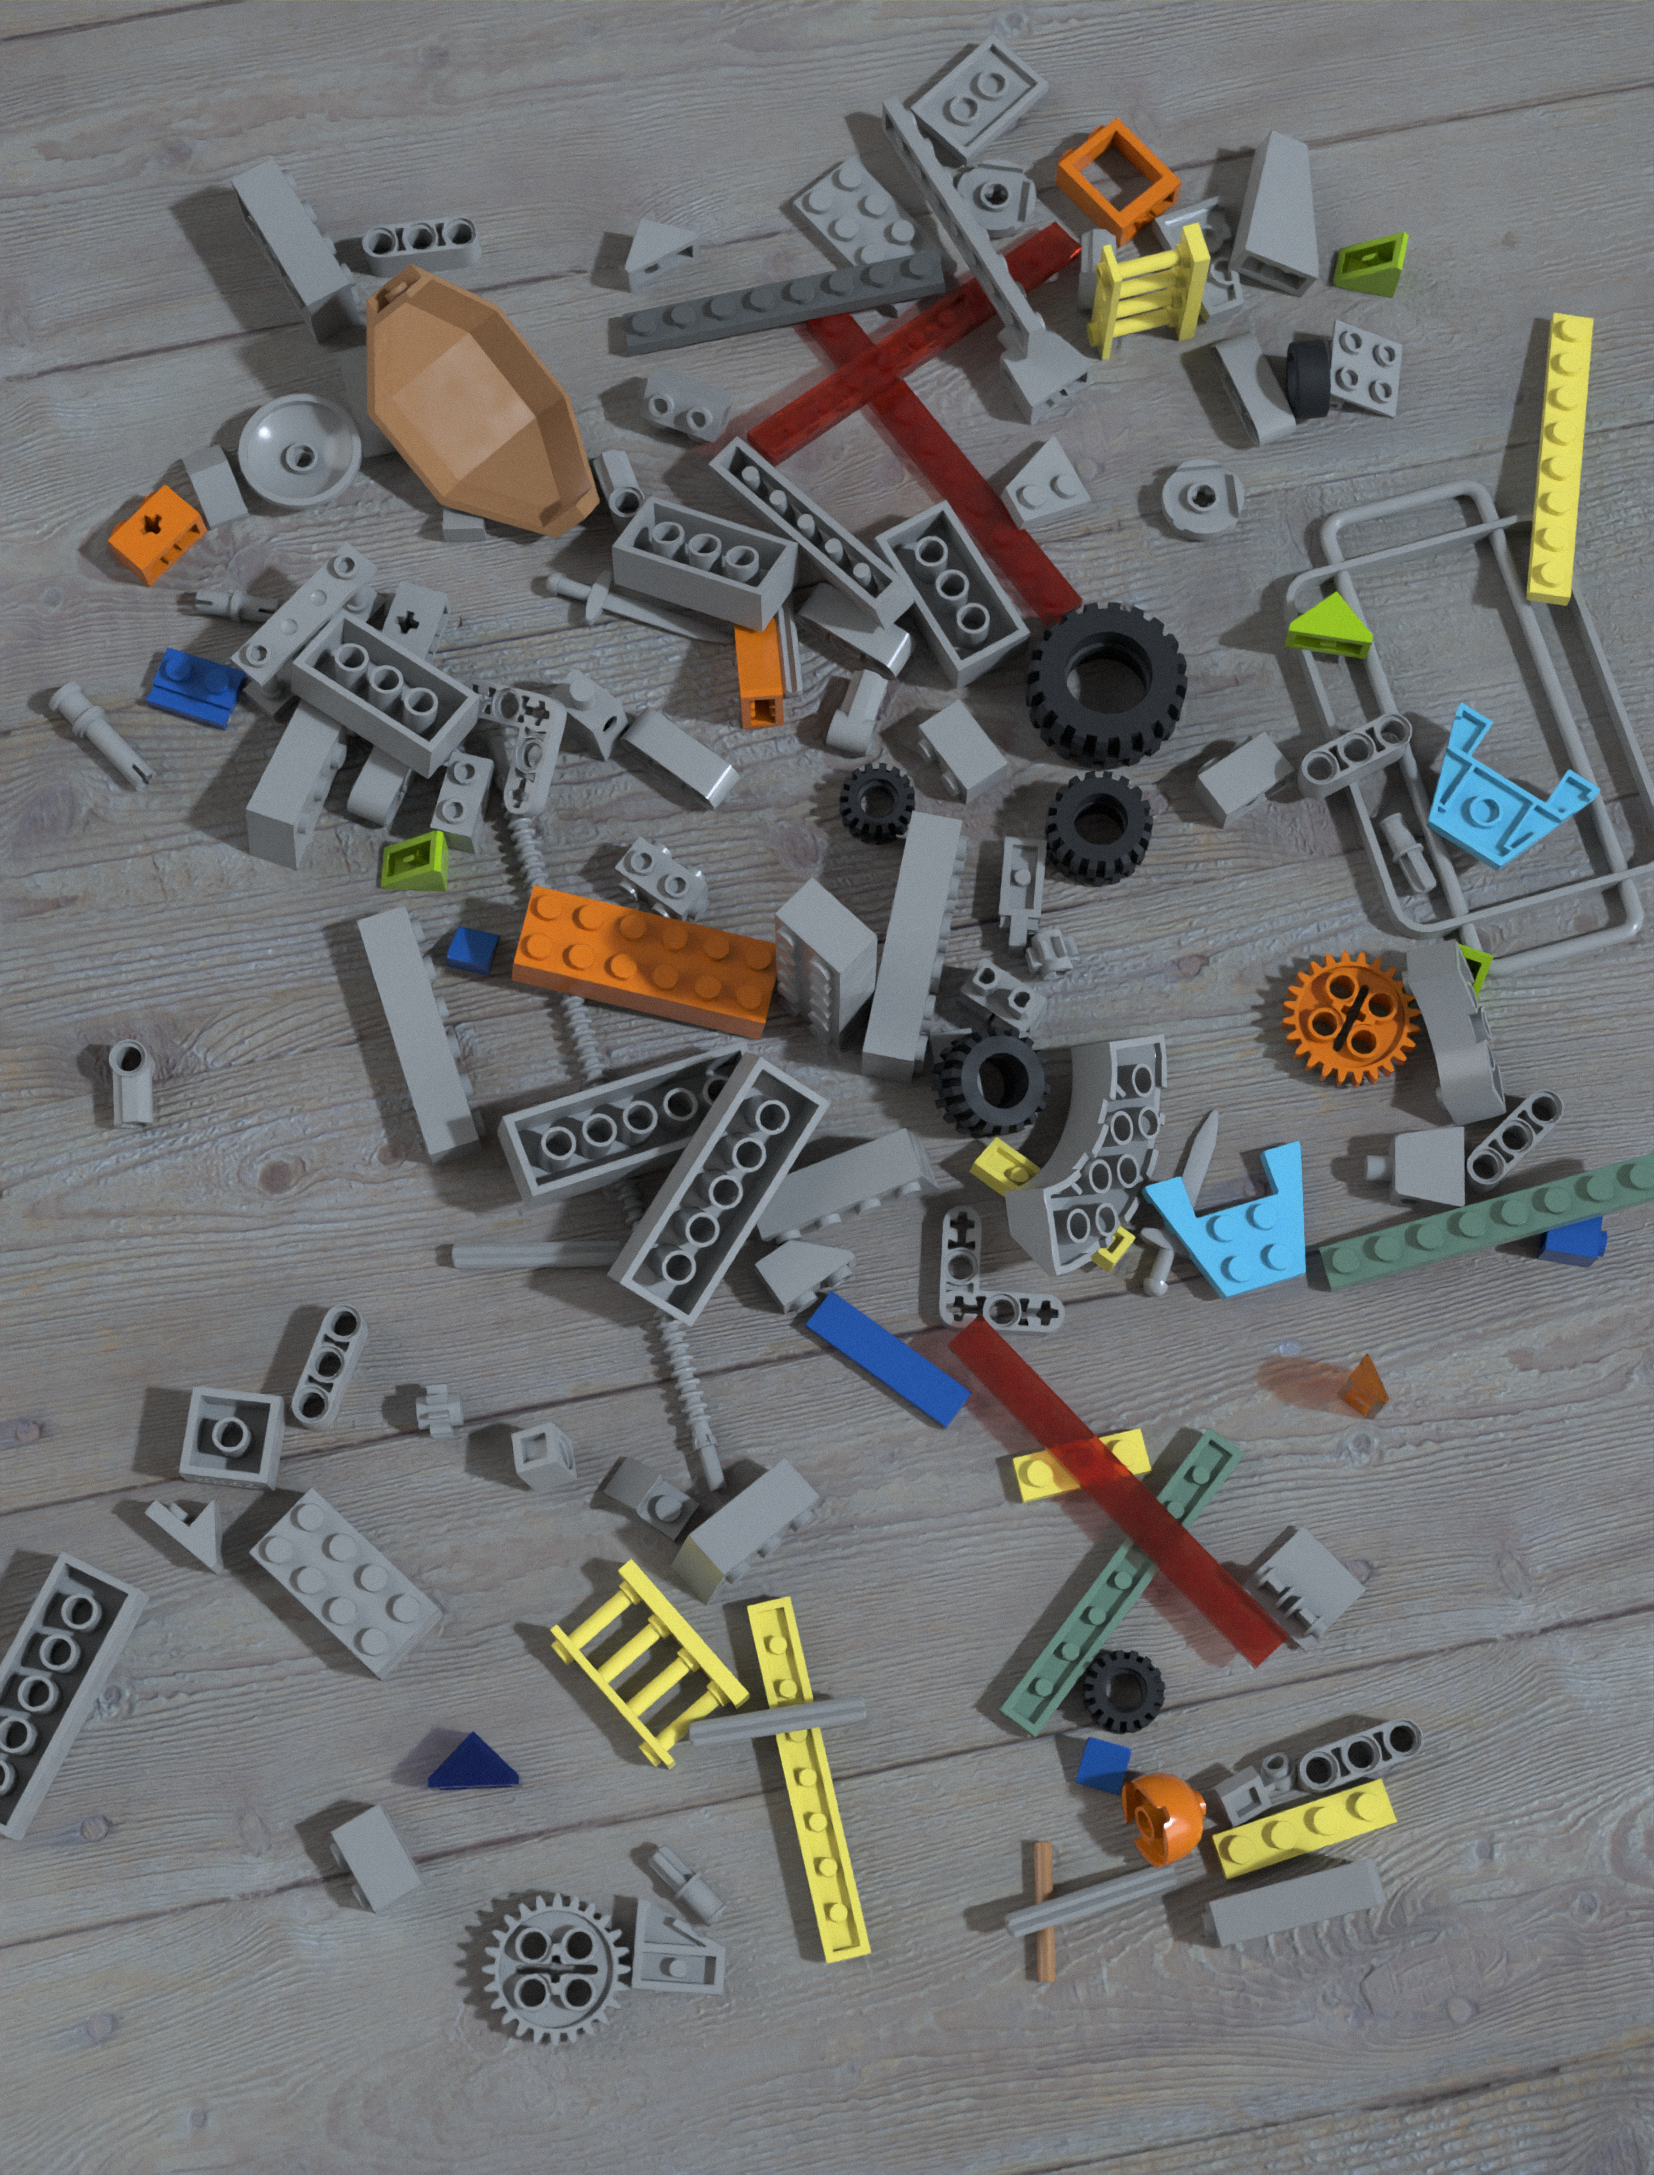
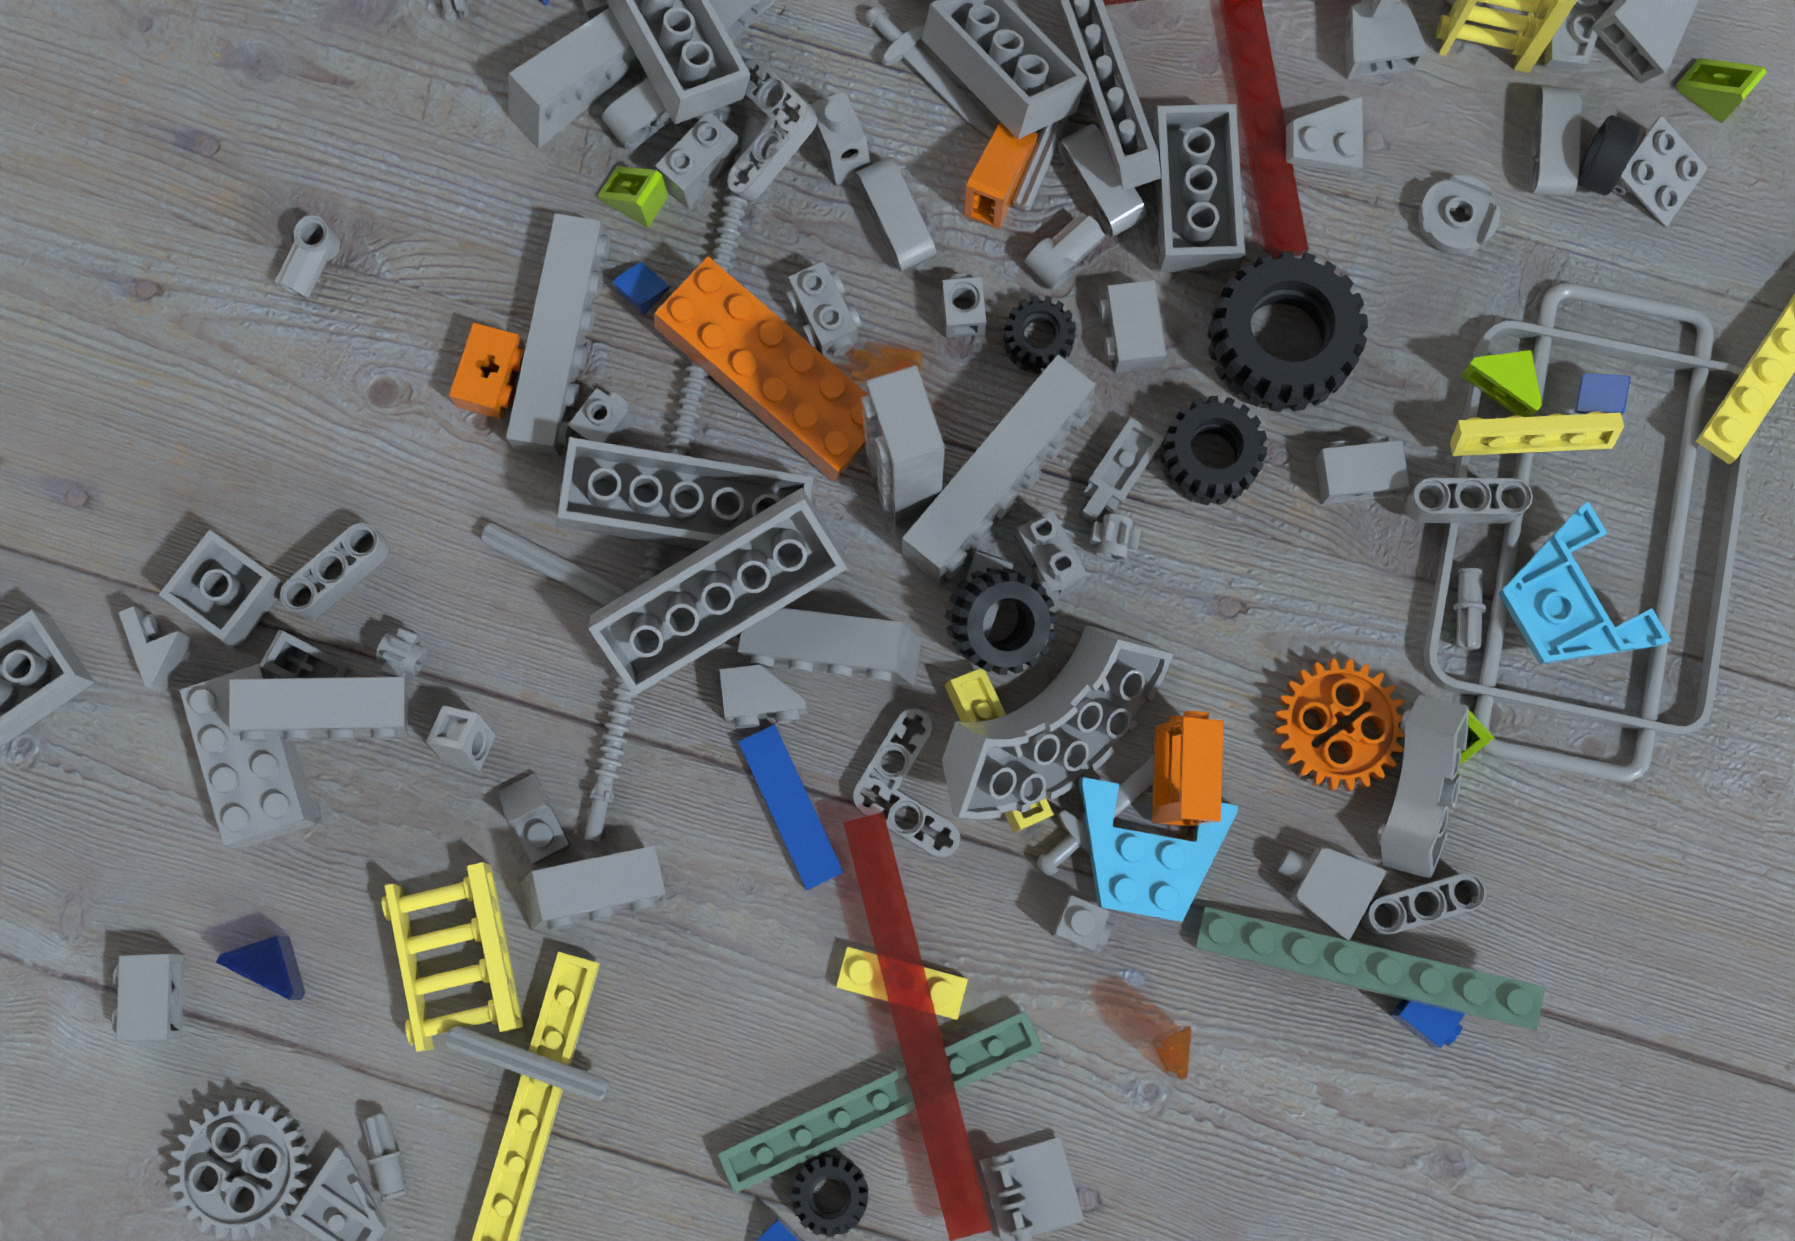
camera: 30 degrees right, 5 degrees up
none -> light grey wedge [229,677,408,743]
none -> light grey slope [259,629,349,679]
none -> orange brick [449,322,526,420]
none -> light grey brick [568,388,633,445]
none -> clear orange plate [852,347,922,383]
none -> light grey brick [942,274,986,338]
none -> light grey brick [1052,895,1113,952]
none -> orange window [1152,711,1224,826]
none -> light yellow plate [1450,411,1624,456]
none -> blue slope [1575,373,1631,415]

